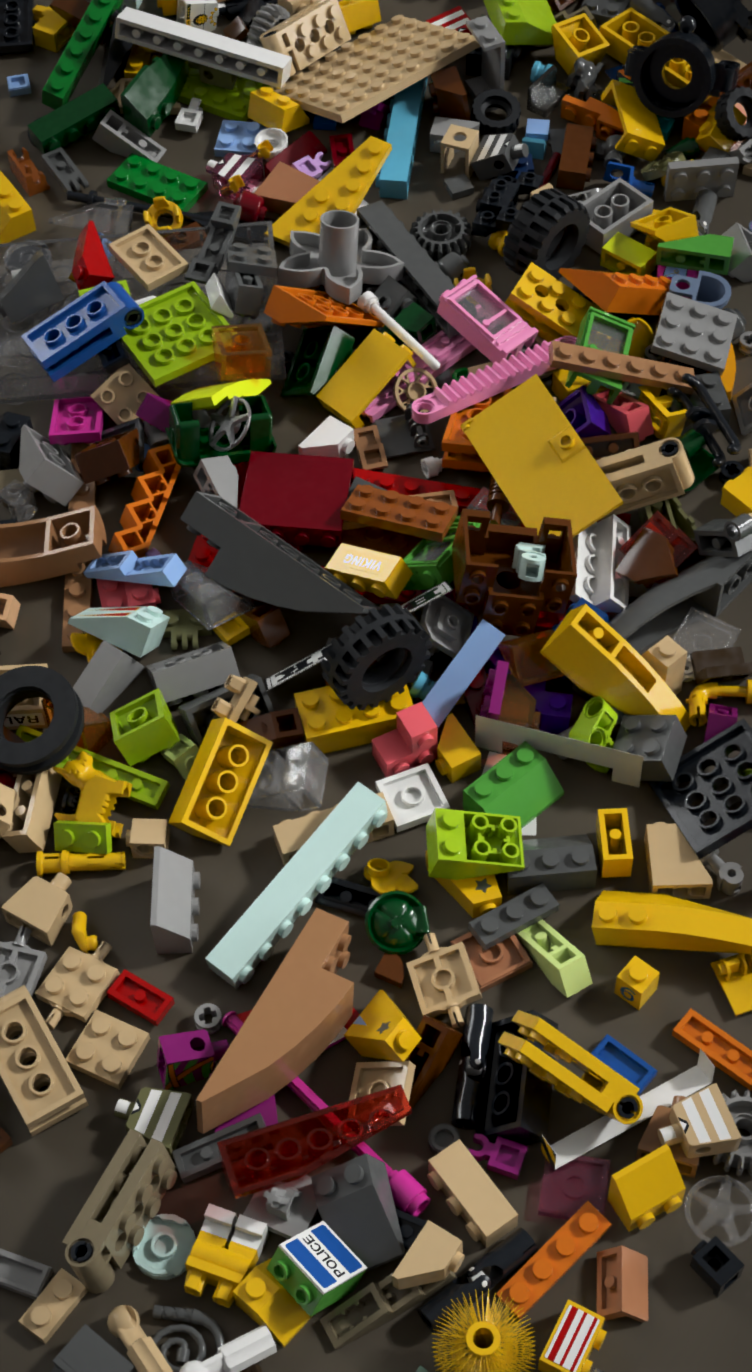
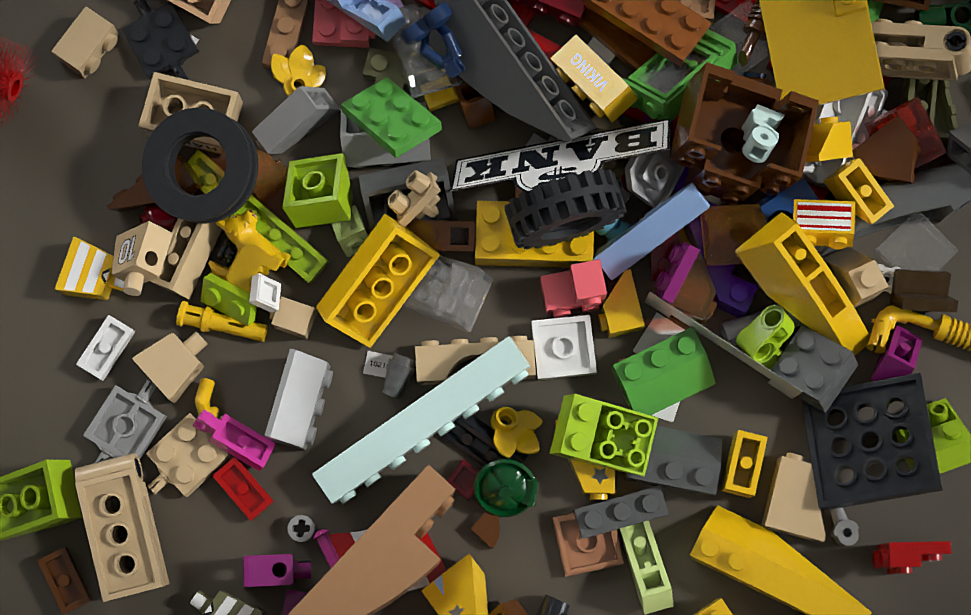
camera: 15 degrees right, 25 degrees up
tan plate [66,1009,150,1090] -> none
light aqua slope [68,606,170,658] -> none
tan plate [406,933,482,1028] -> none
none -> dark pink plate [192,410,276,471]
none -> white tile [249,273,281,313]
none -> bright green plate [341,77,442,158]
none -> white sticker [363,351,393,378]
none -> flat silver cone [382,353,416,398]
none -> dark blue piece [399,2,465,77]
none -> dark red tile [446,459,479,501]
none -> brick [793,199,855,249]
none -> yellow slope [806,116,853,162]
none -> yellow slope [823,158,894,224]

